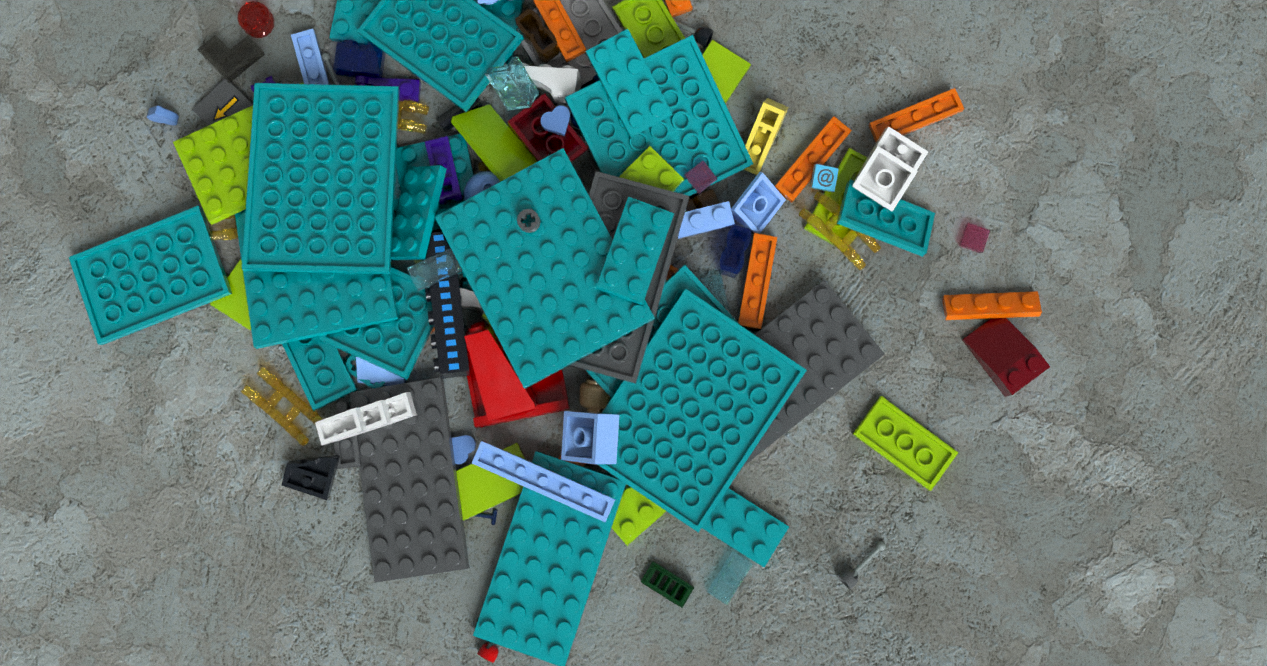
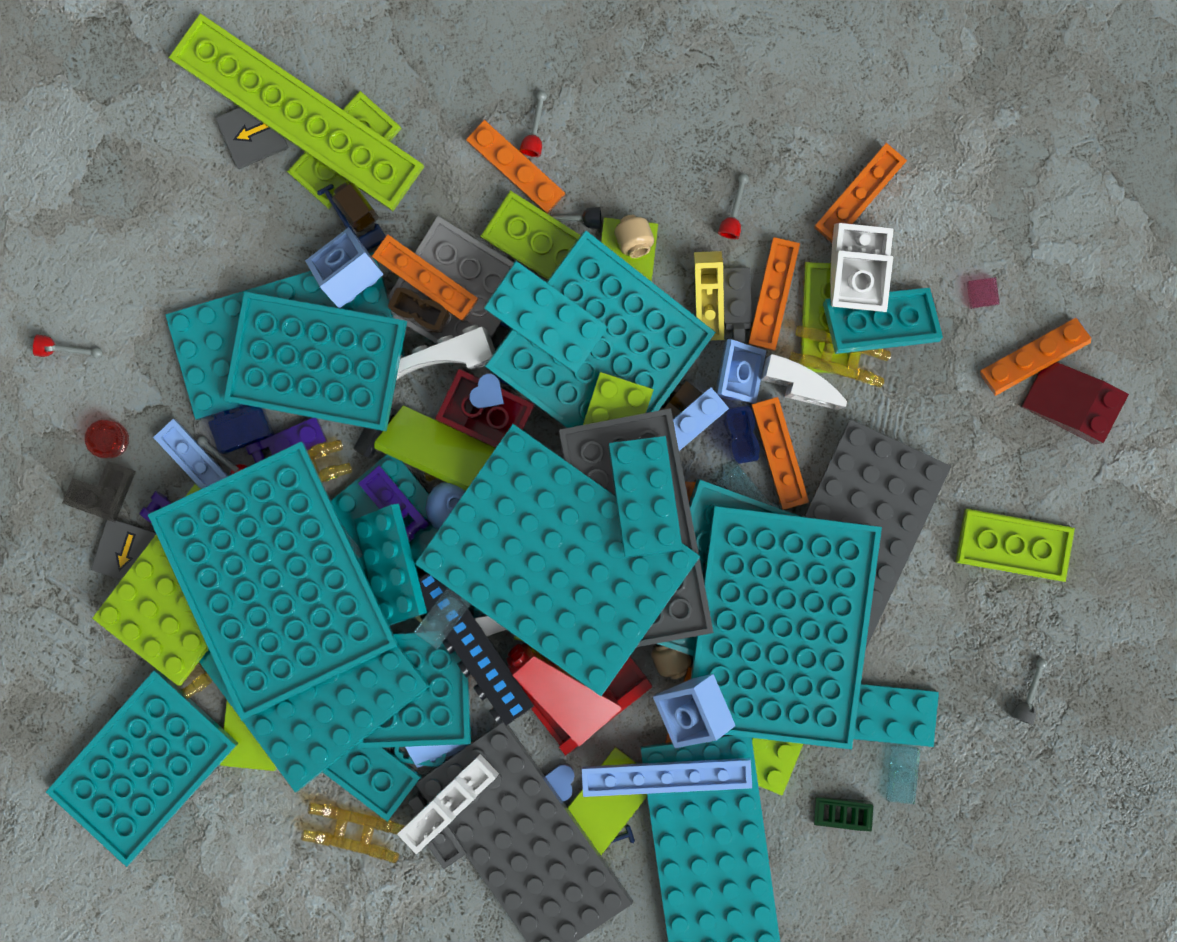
camera: 25 degrees left, 5 degrees up
medium blue tile [147,105,179,126] -> none
black wing [282,455,340,500] -> none
clear light blue bracket [485,56,539,111] -> none
dark grey bush [517,209,541,233] -> none
clear pink tile [684,160,717,194] -> none
medium azure tile [810,164,839,192] -> none
none -> tan head [614,215,654,258]
none -> hinge [718,174,749,240]
none -> dark grey hinge [723,268,752,343]
none -> white slope [761,354,847,410]

